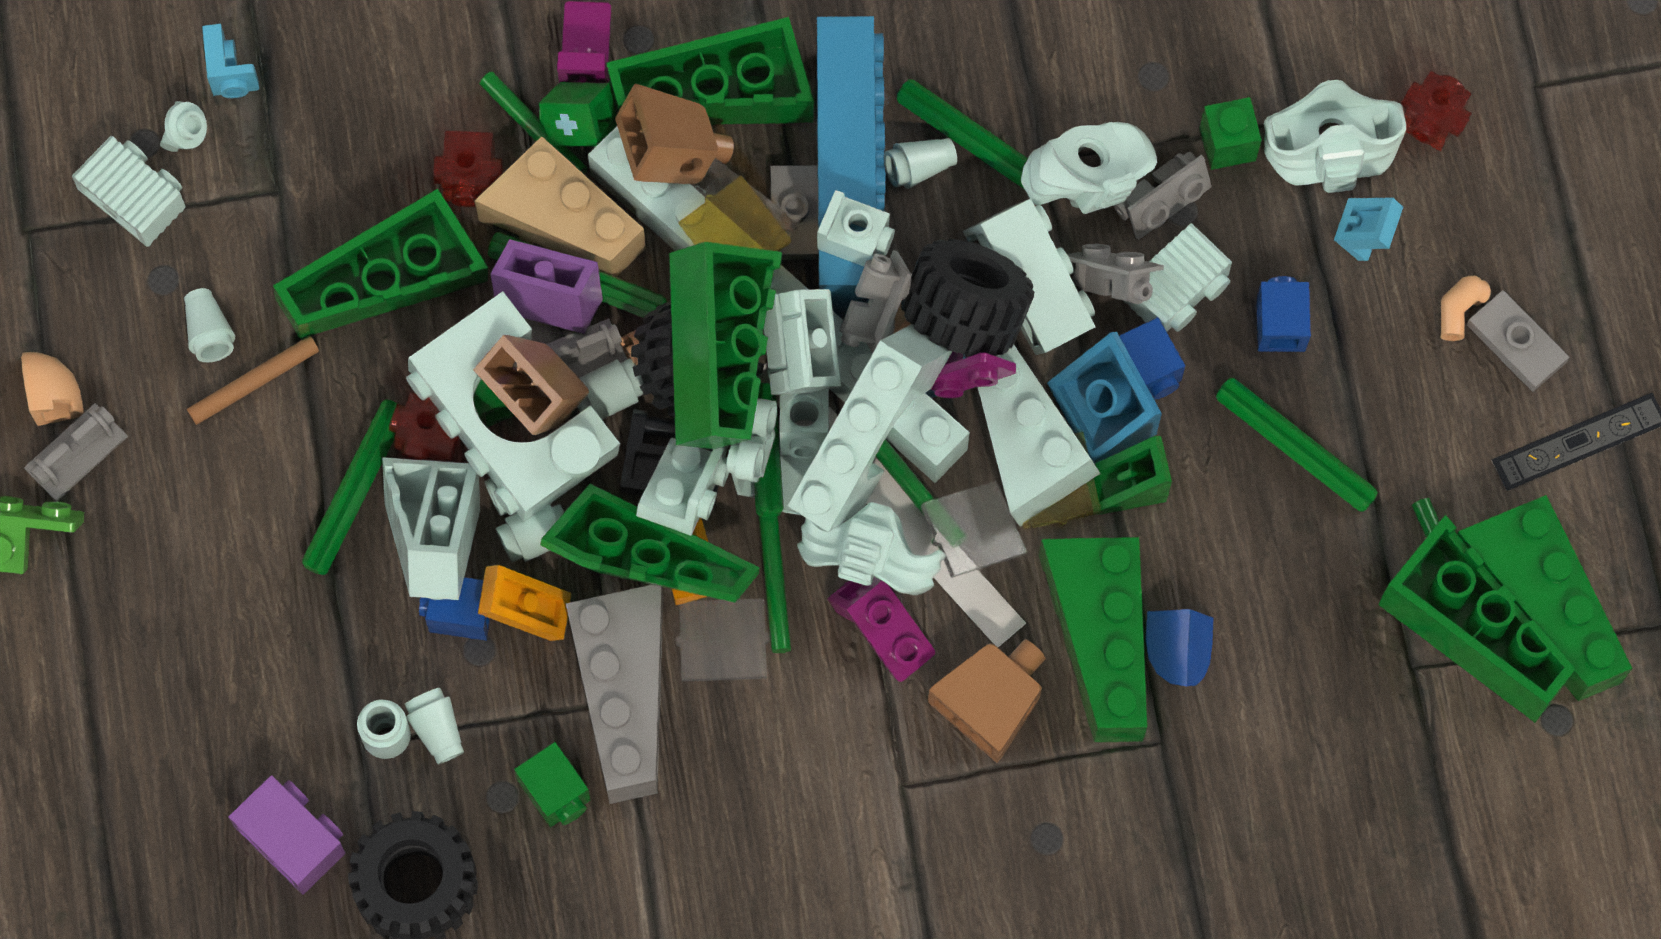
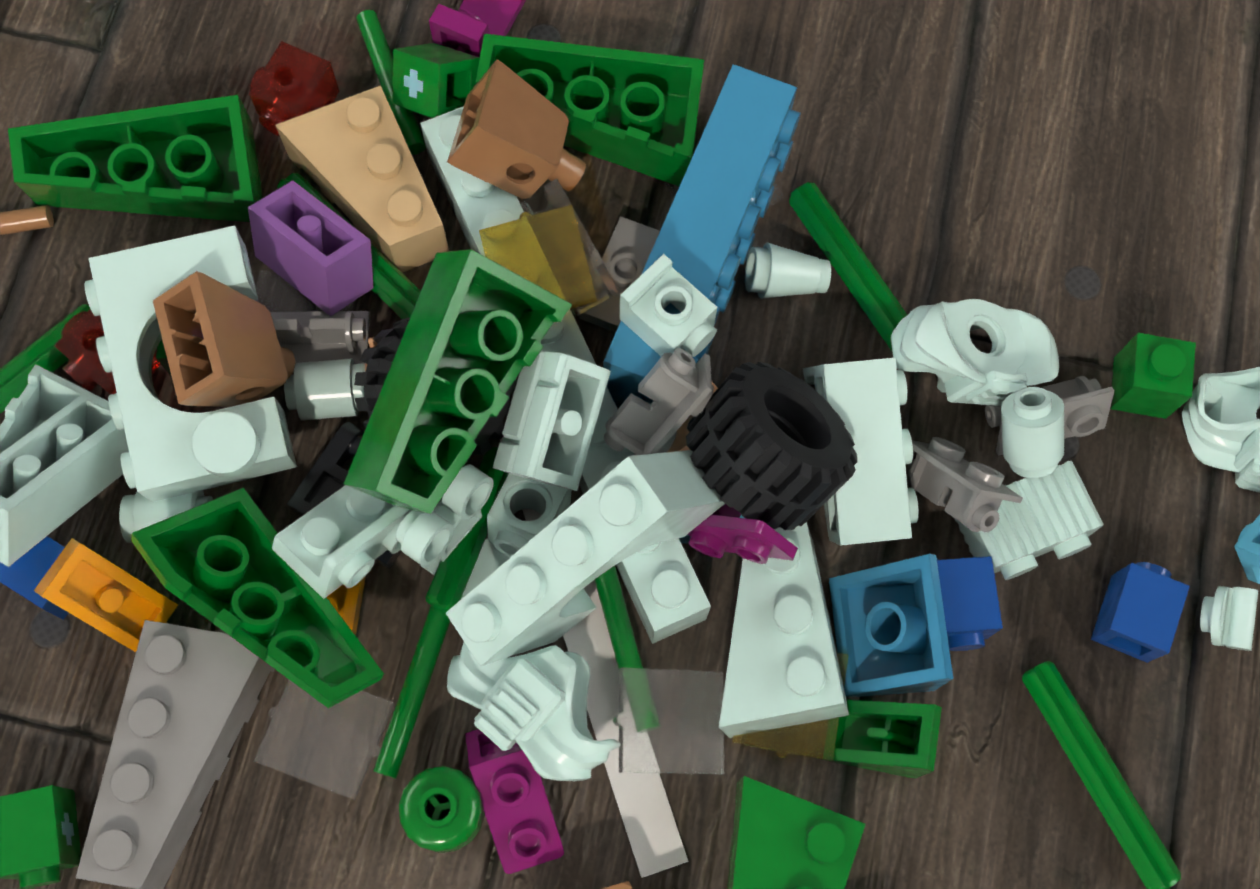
camera: 20 degrees right, 0 degrees up
none -> green head [398,766,485,853]
none -> light aqua brick [1001,387,1064,478]
none -> light aqua plate [1200,586,1258,651]

